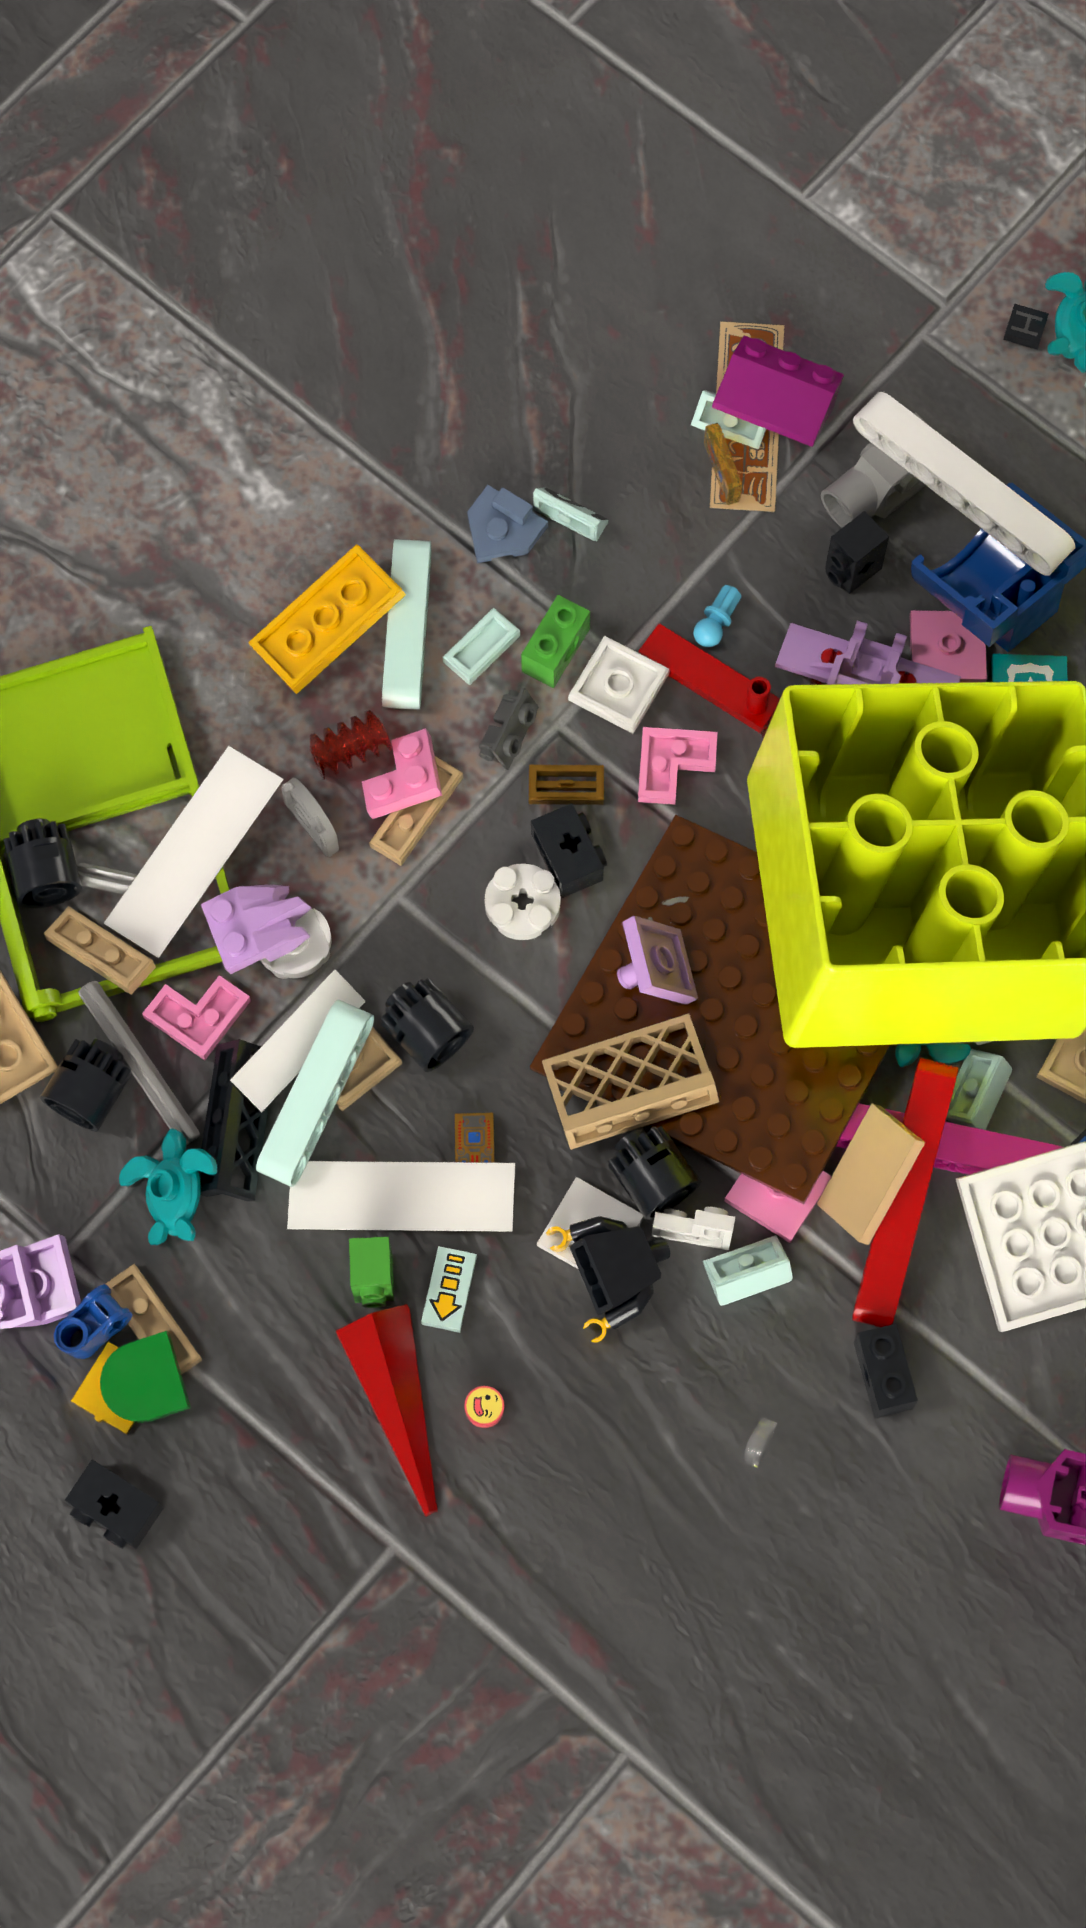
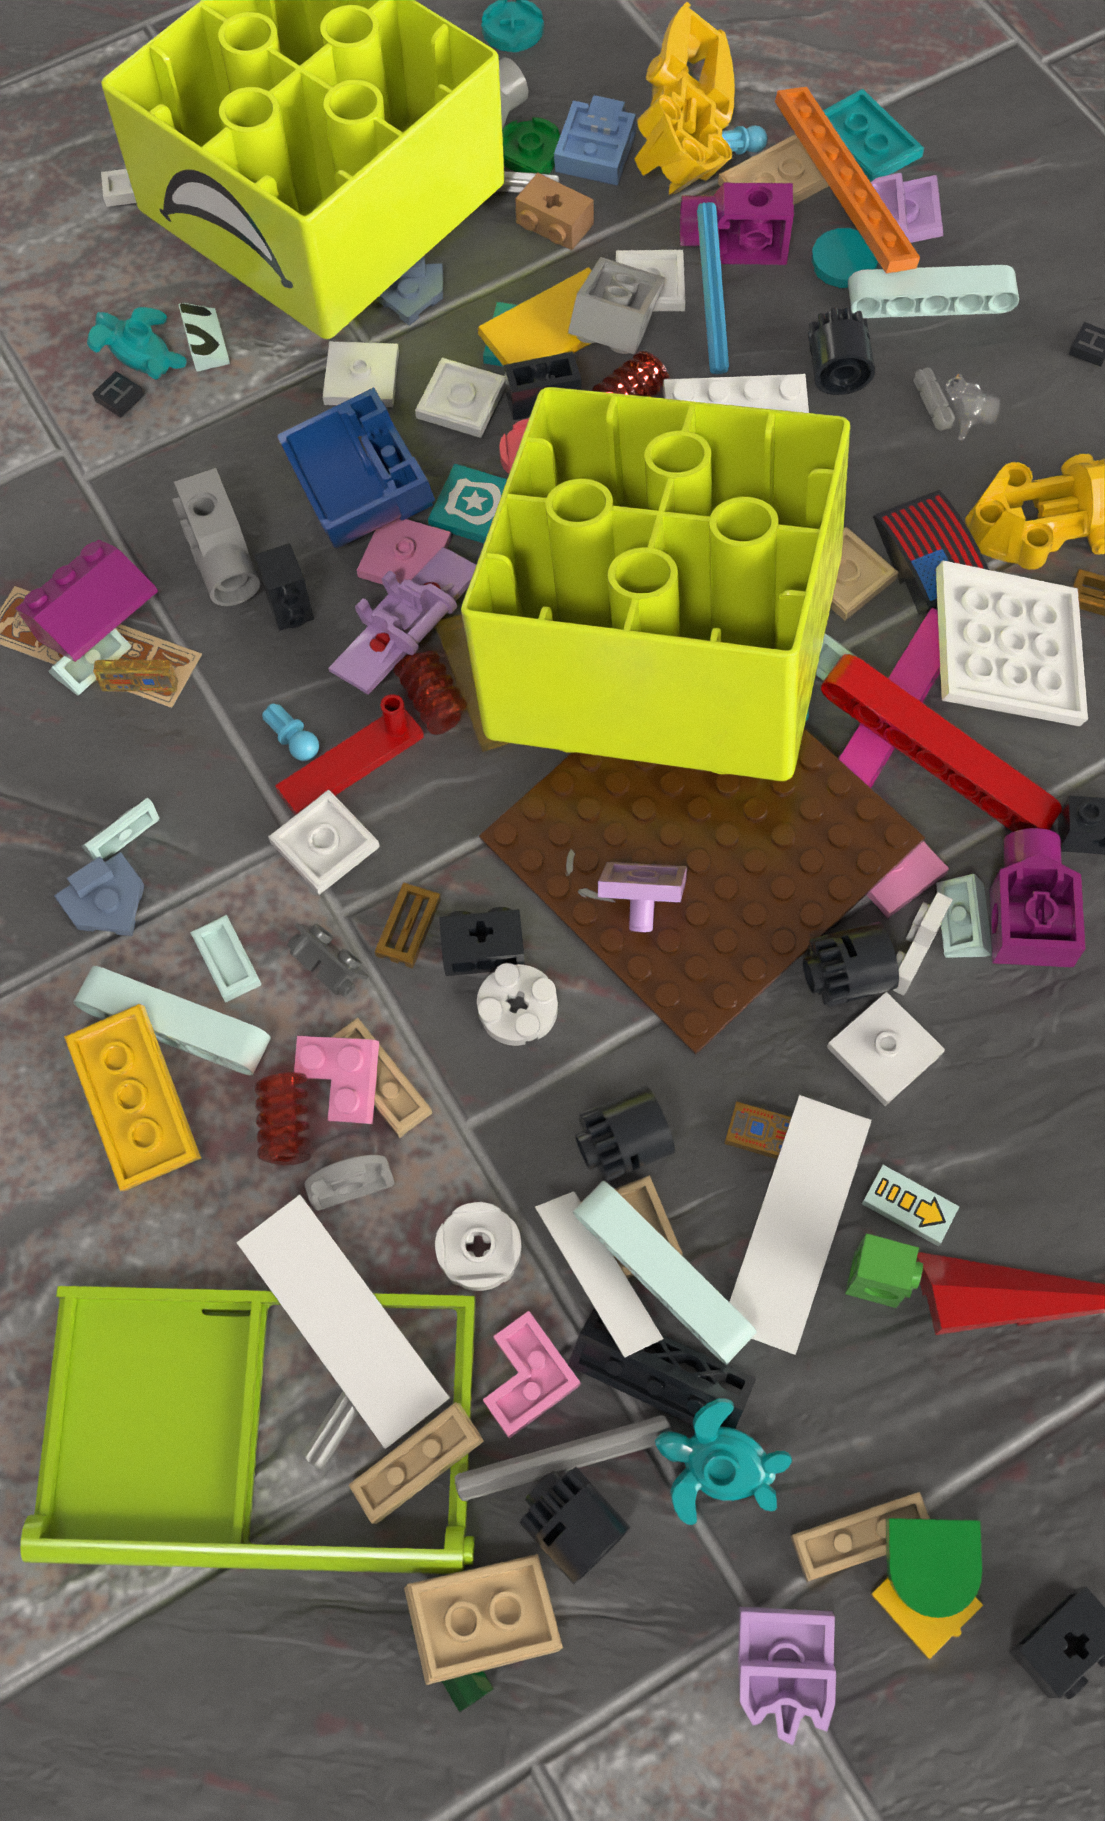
camera: 70 degrees left, 5 degrees down
black gear [3,819,82,908] -> none
blue piece [54,1284,133,1359] -> none
lavender plate [201,885,312,974] -> none
tile [464,1386,505,1428] -> none
bright green brick [521,595,590,688] -> none
tan fence [542,1014,719,1150] -> none
black torso [546,1216,670,1342] -> none
bright pink plate [638,727,718,805] -> none
tan tile [817,1103,925,1245] -> none
white beam [853,392,1075,576] -> none
none -> magenta brick [989,828,1086,967]

